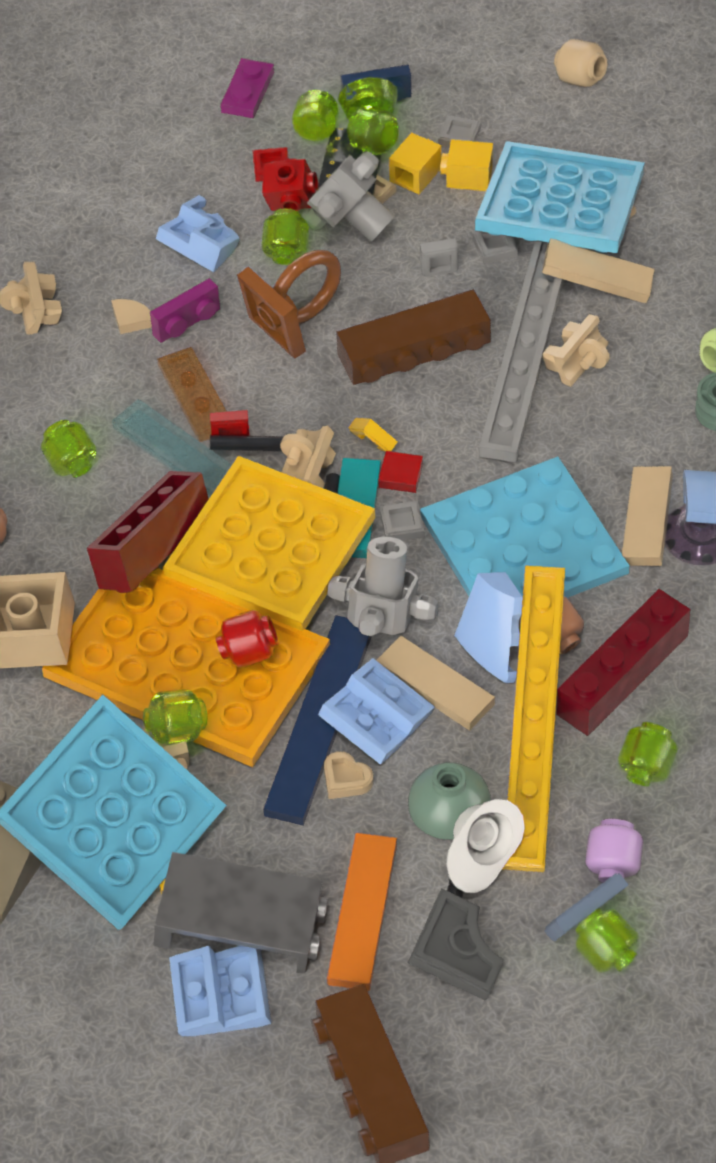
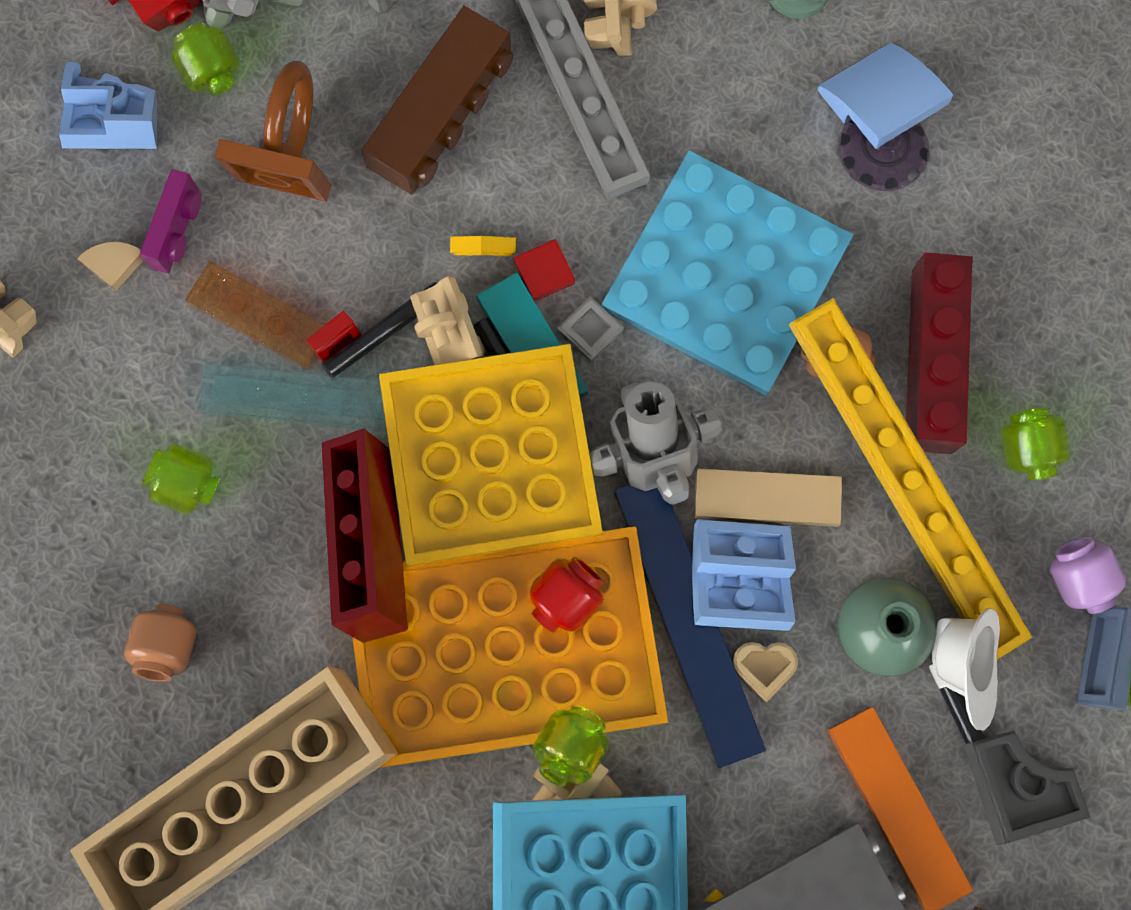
camera: 40 degrees left, 25 degrees up
light blue slope [454,572,523,683] -> none
tan tile [622,466,673,566] -> none

